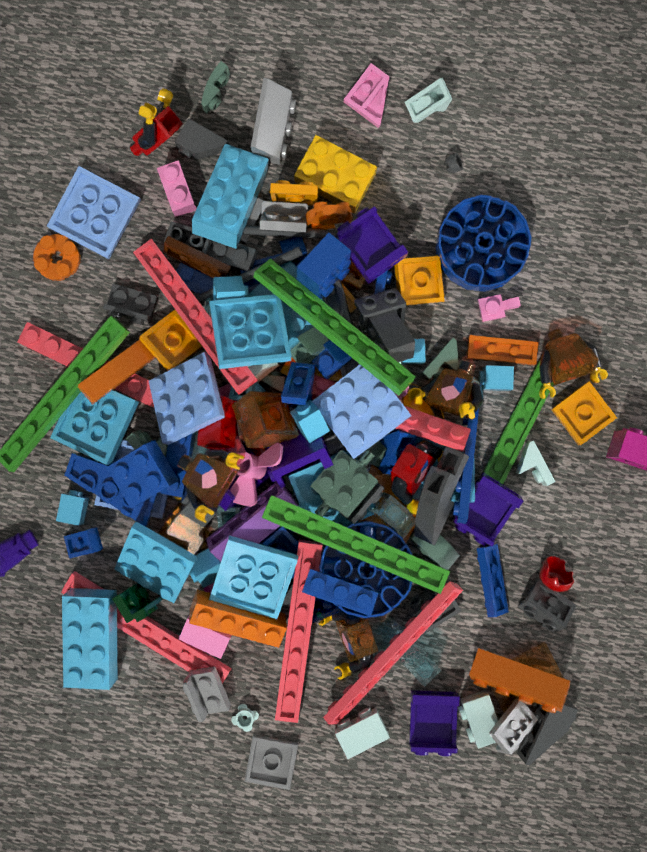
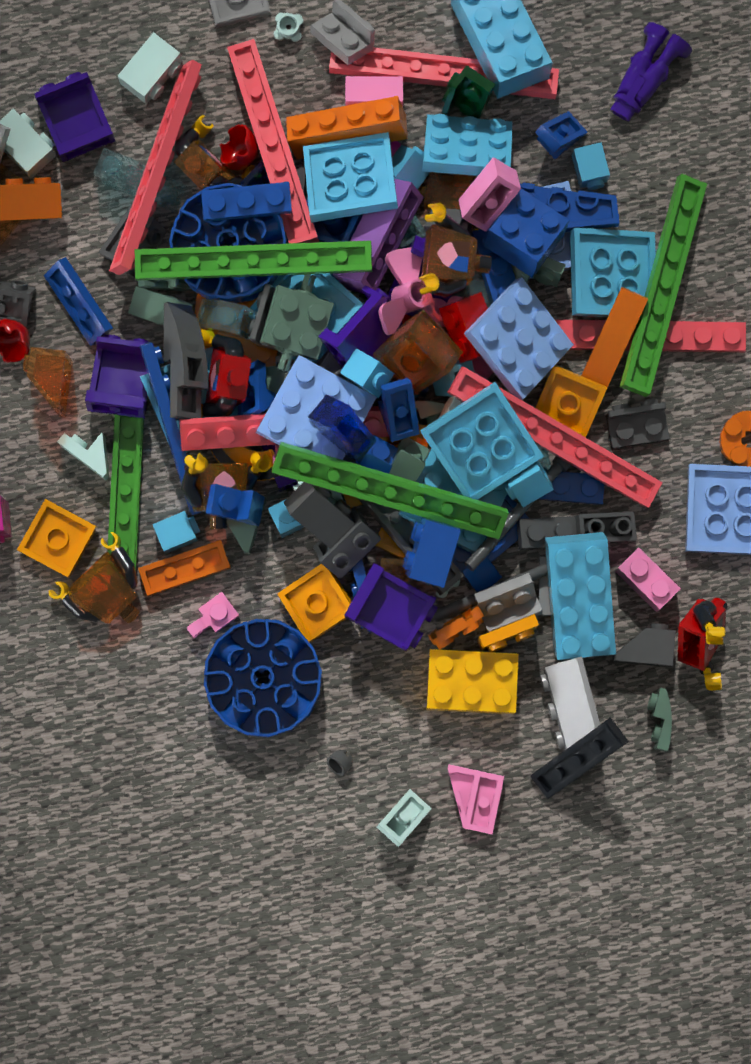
camera: 155 degrees right, 5 degrees down
reddish brown tile [163,236,231,278] -> none
none -> clear orange slope [23,347,73,418]
none -> blue slope [205,484,265,526]
none -> red hair [220,124,260,171]
none -> clear blue slope [308,394,377,463]
none -> bright pink brick [458,157,521,232]
none -> black tile [530,717,629,799]

